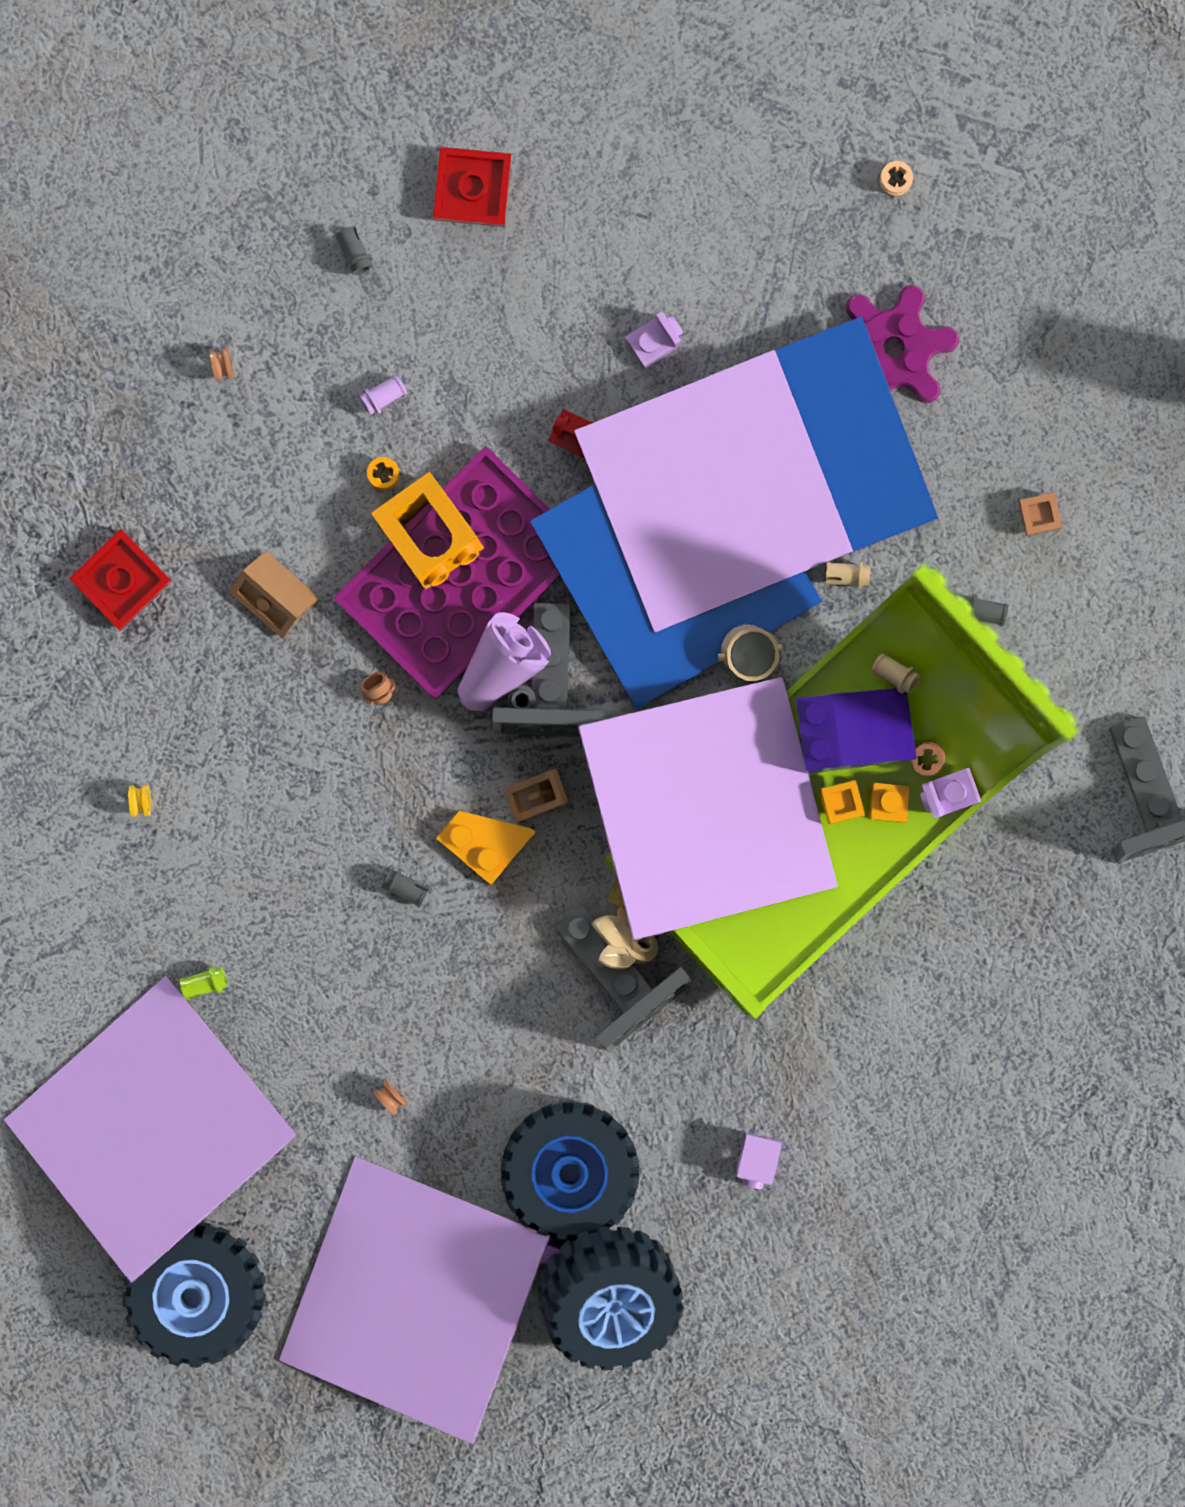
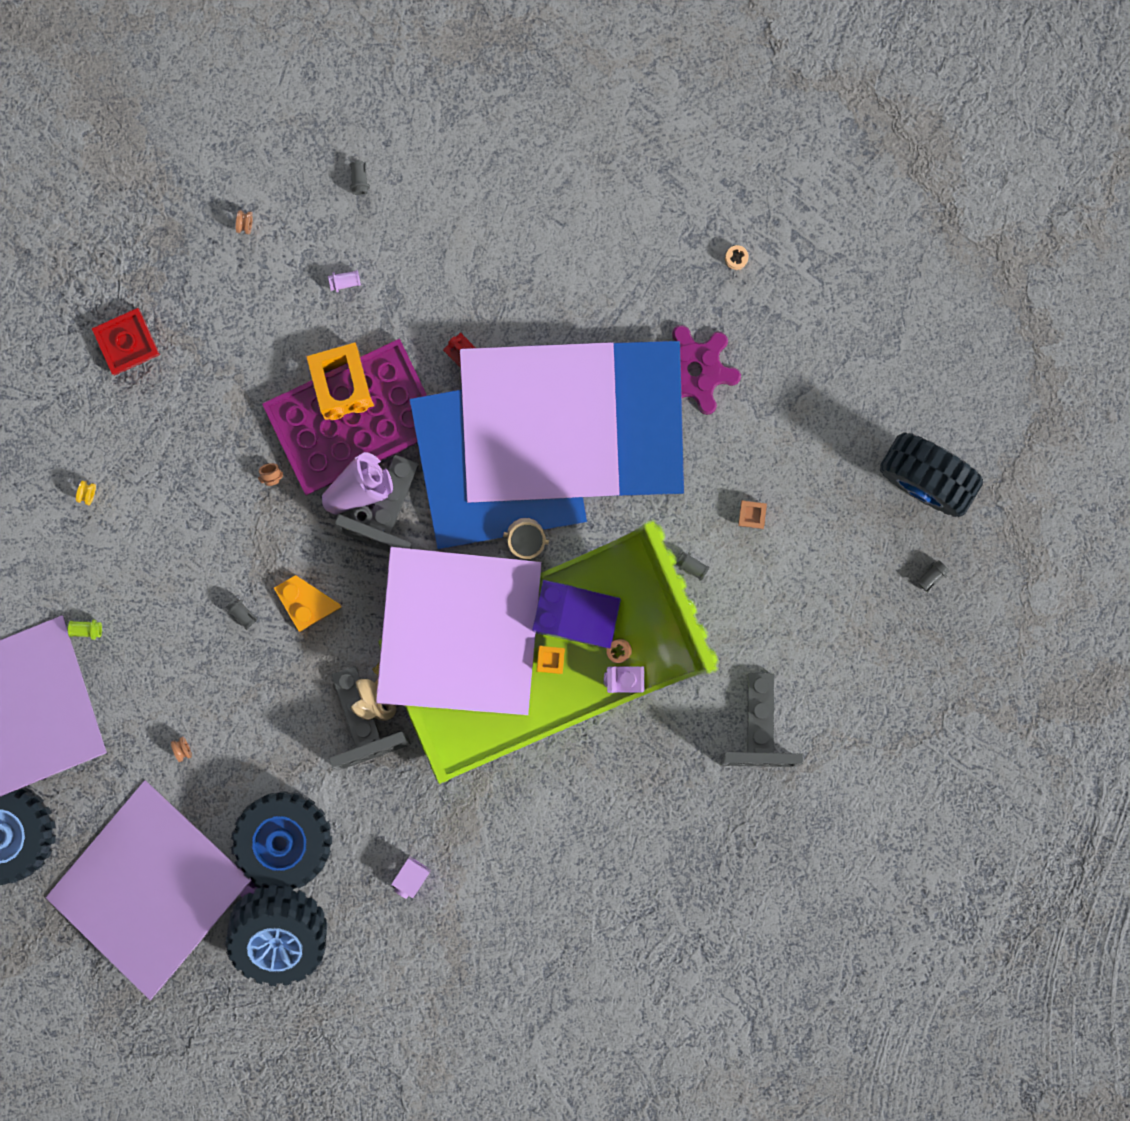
camera: 10 degrees right, 0 degrees up
medium nougat panel [229,552,319,639] -> none
light orange bush [367,457,400,491] -> none
red plate [433,147,512,227] -> none
medium nougat slope [504,768,569,822] -> none
lavender bracket [625,311,683,369] -> none
tan pin [826,561,871,590] -> none
light orange plate [869,783,910,823] -> none
tan pin [872,653,920,694] -> none

